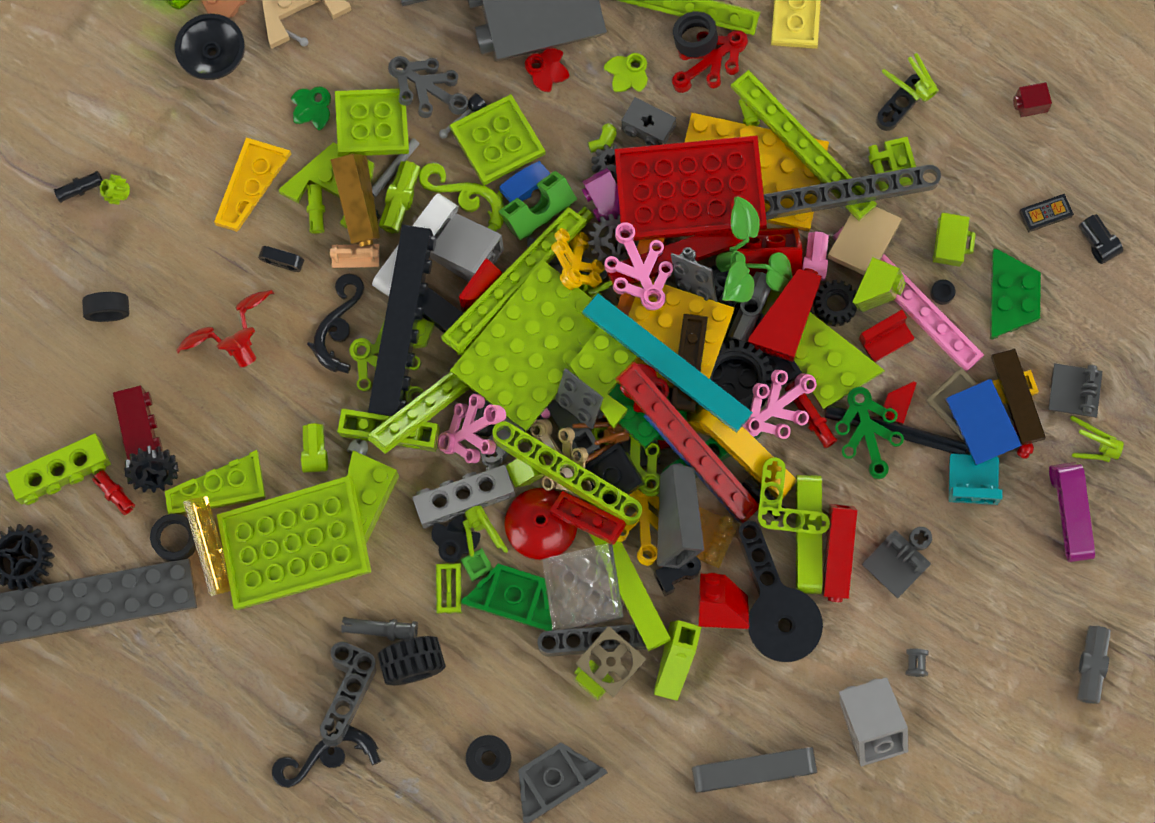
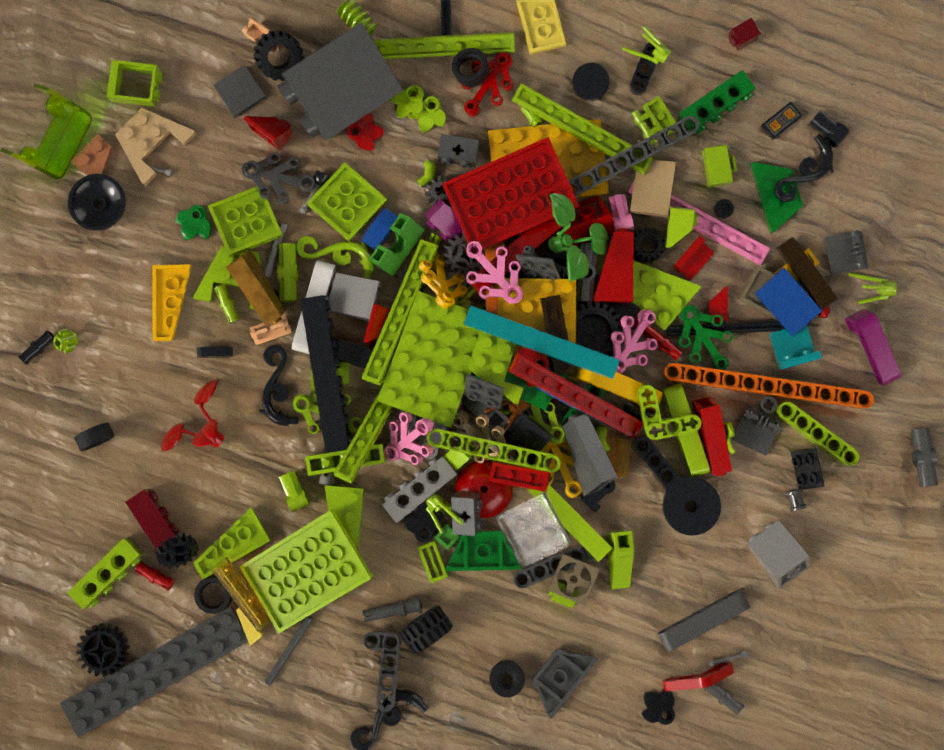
camera: 20 degrees left, 10 degrees up
red slope [698,572,749,629] -> none
none -> light yellow piece [236,607,264,646]
none -> red slope [243,116,293,151]
none -> dark grey bar [264,616,313,686]
none -> lime plate [389,85,424,118]
none -> dark grey brick [451,491,483,536]
none -> black tile [572,63,610,101]
none -> lime arm [595,425,611,452]
none -> orange beam [662,363,874,409]
none -> green brick [678,70,756,134]
none -> lime plate [723,421,735,455]
none -> black plant [774,134,834,203]
none -> lime beam [775,402,859,466]
none -> black hinge [791,448,825,489]

